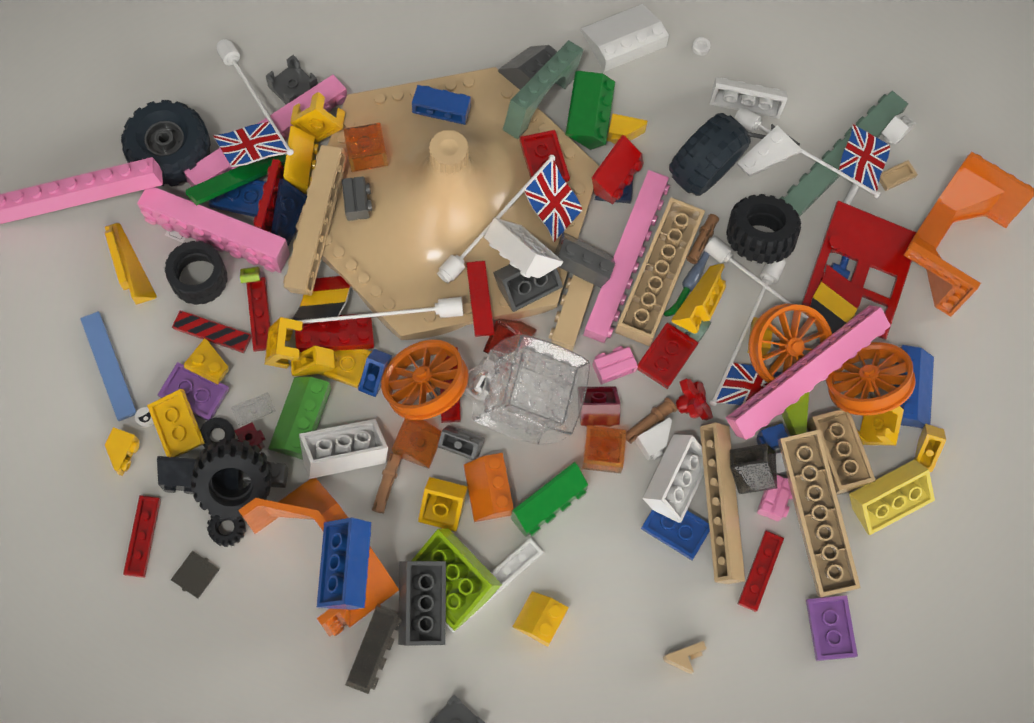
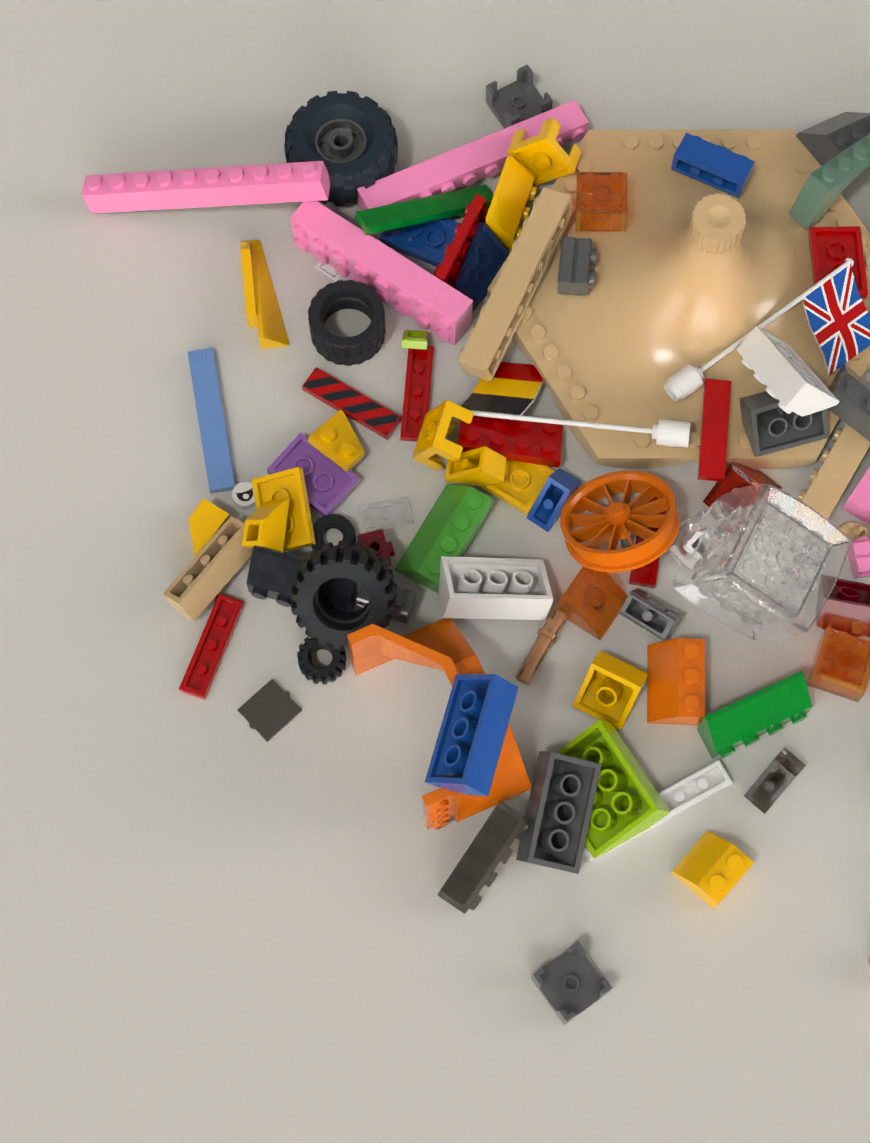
camera: 20 degrees right, 0 degrees up
flag [213,39,294,167] -> none
none -> tan brick [163,516,252,622]
none -> yellow slope [242,499,290,552]
none -> clear smoke slope [744,748,806,814]
none -> tan arm [827,522,868,546]

